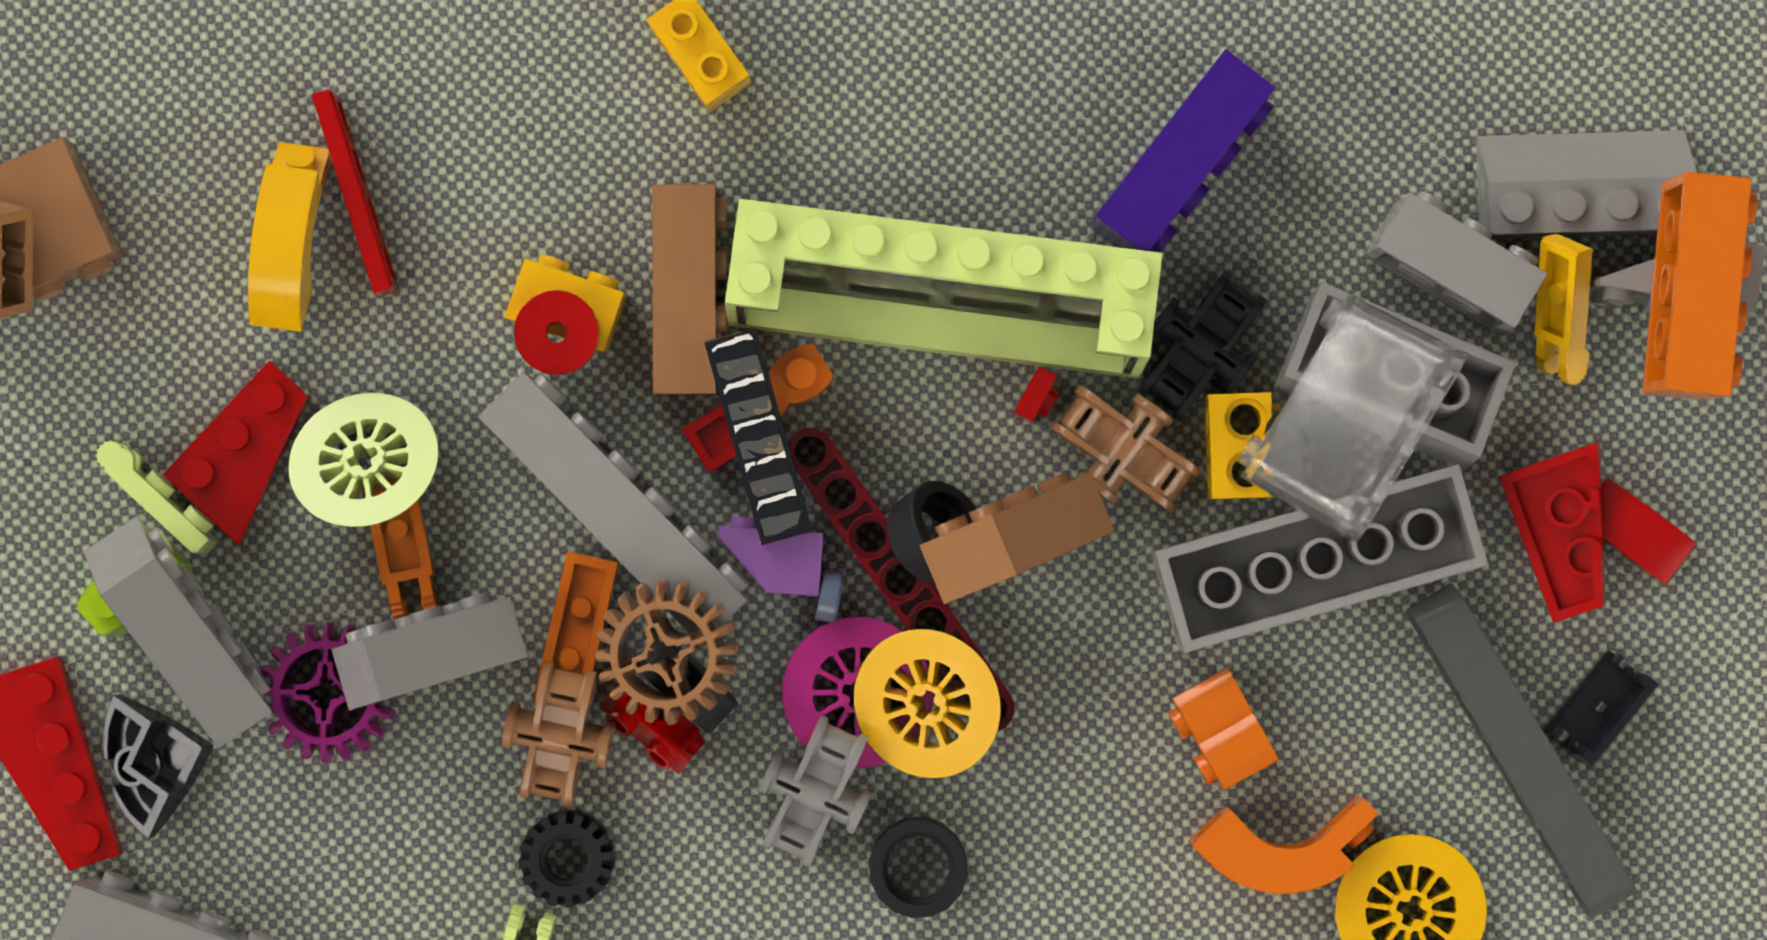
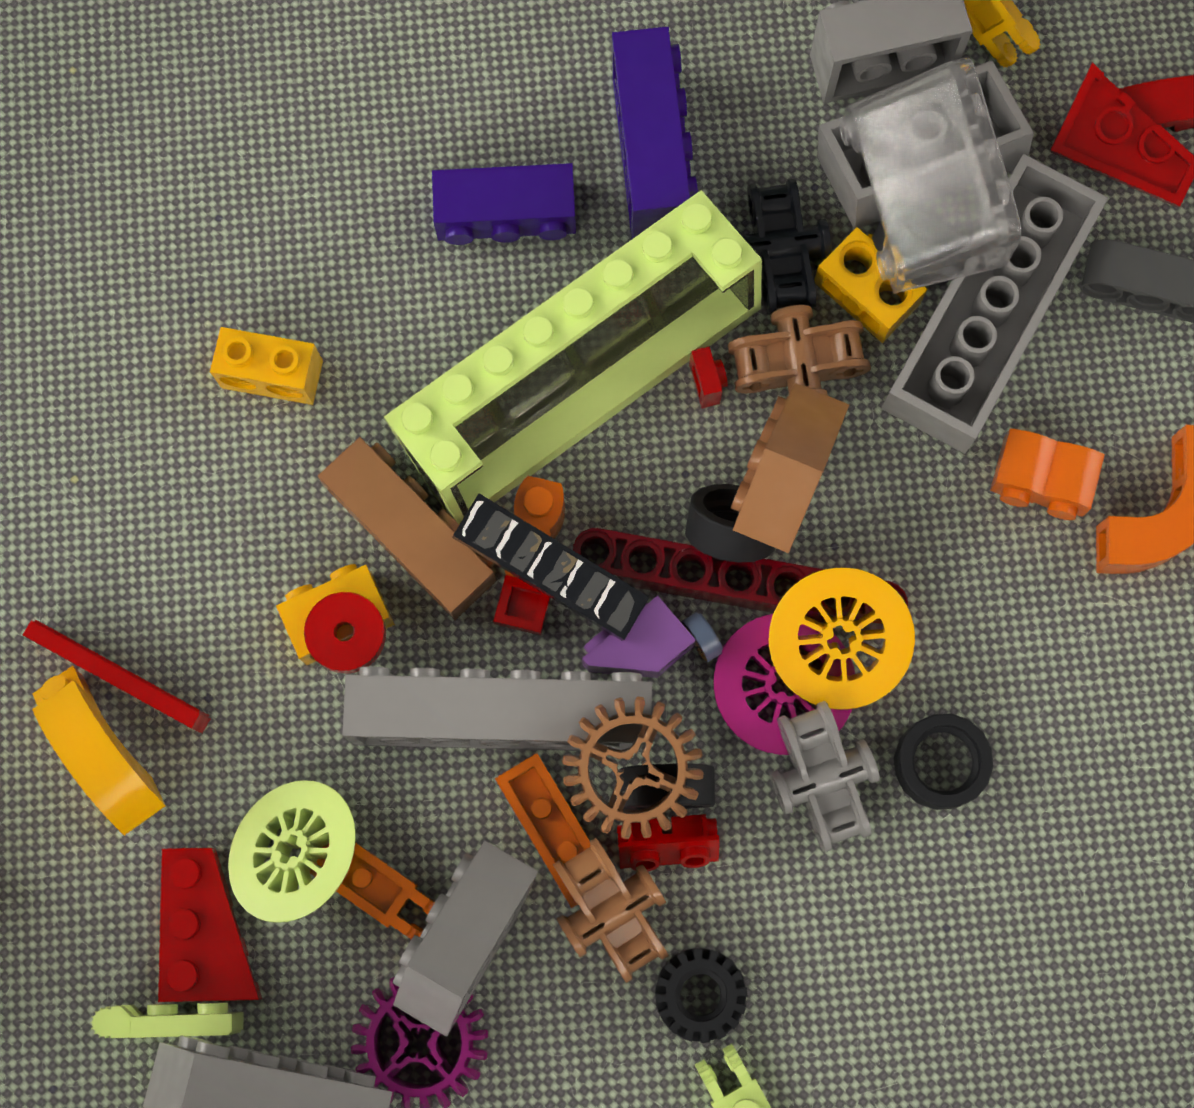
camera: 40 degrees left, 10 degrees down
none -> dark purple brick [432,163,576,245]

